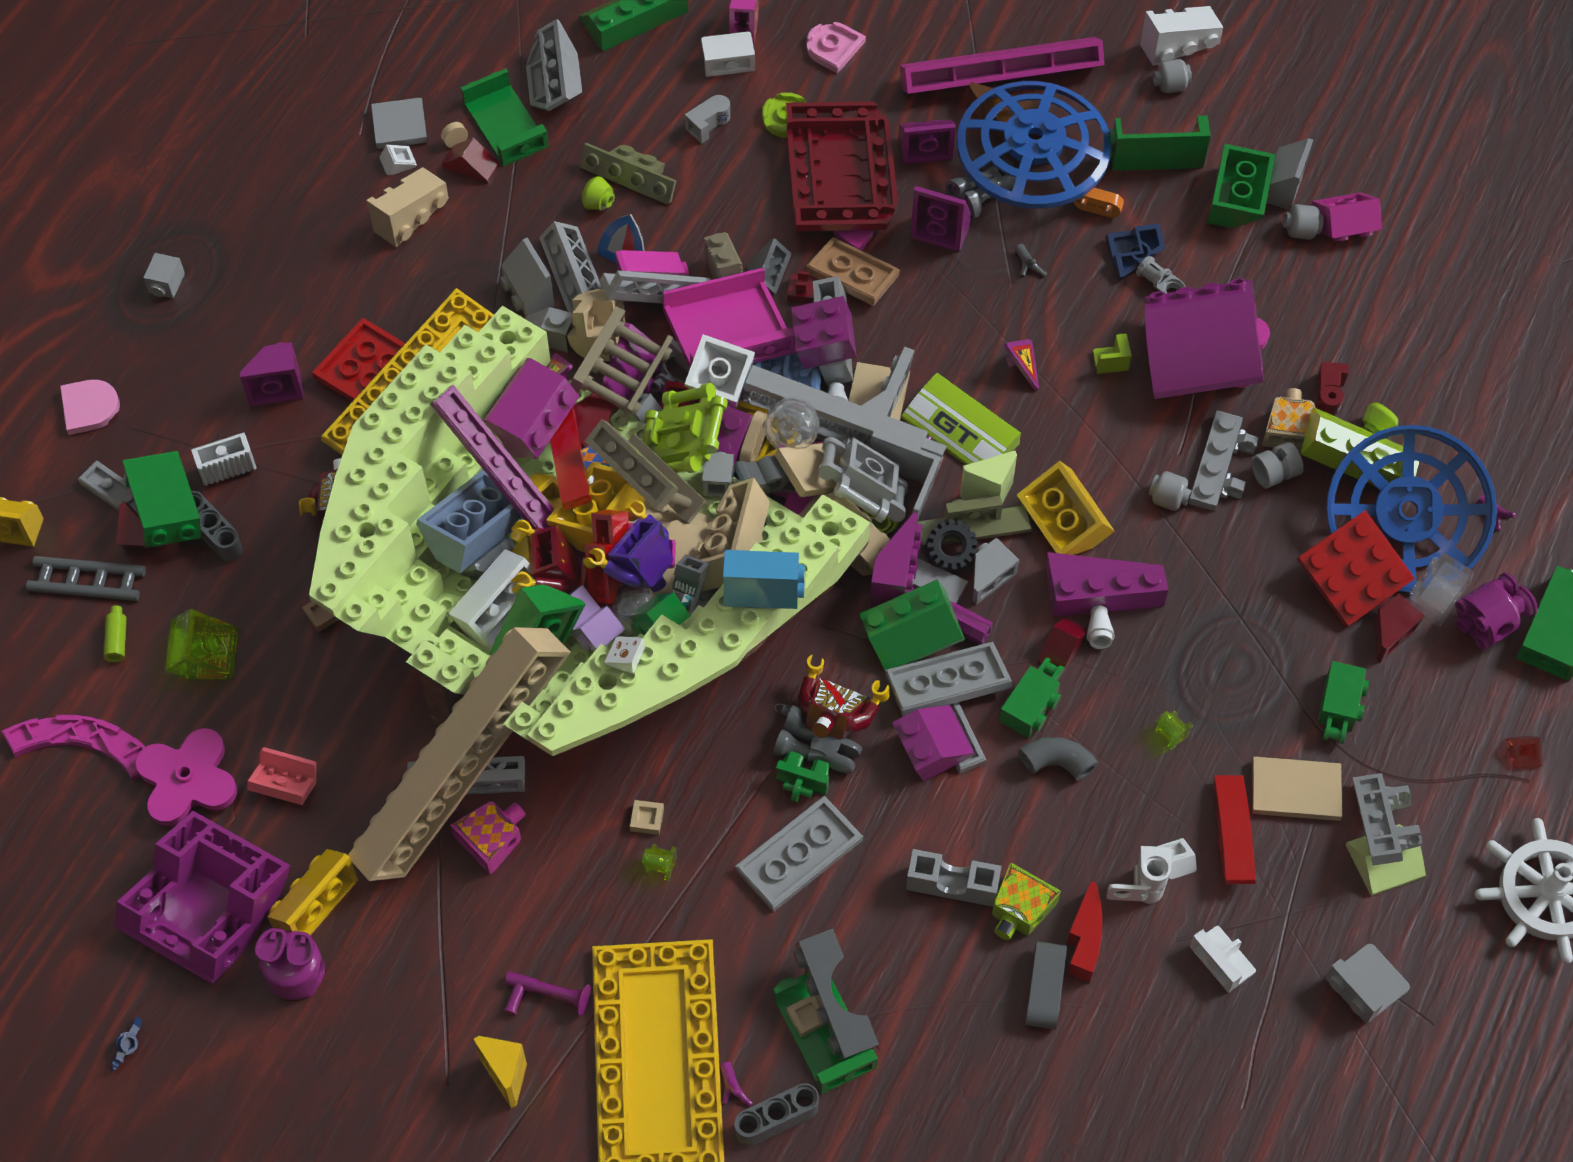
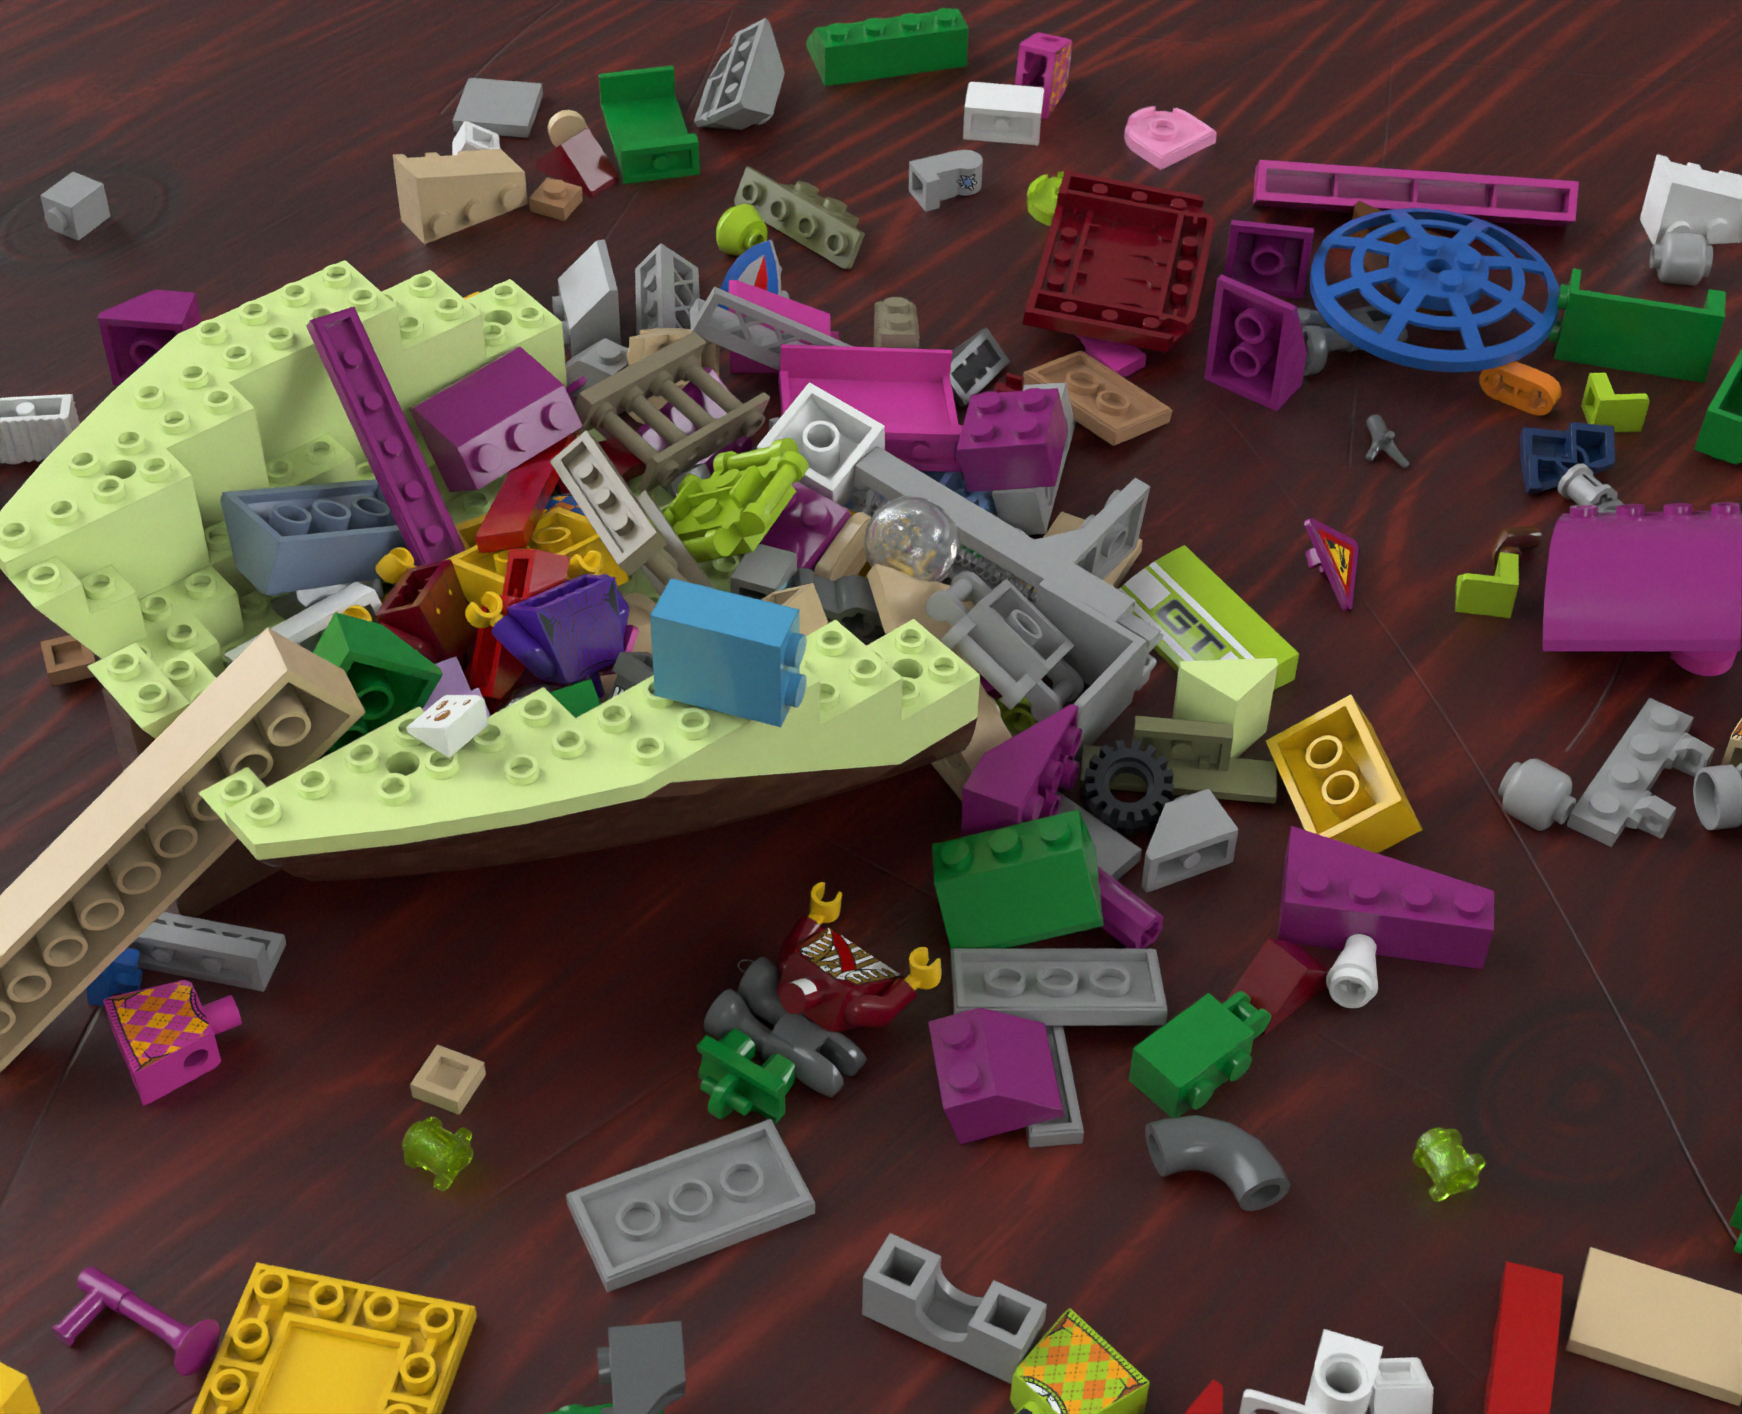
camera: 15 degrees right, 15 degrees down
none -> medium nougat plate [529,178,583,221]
none -> reddish brown arm [1490,526,1542,567]
none -> lime panel [1581,373,1650,432]

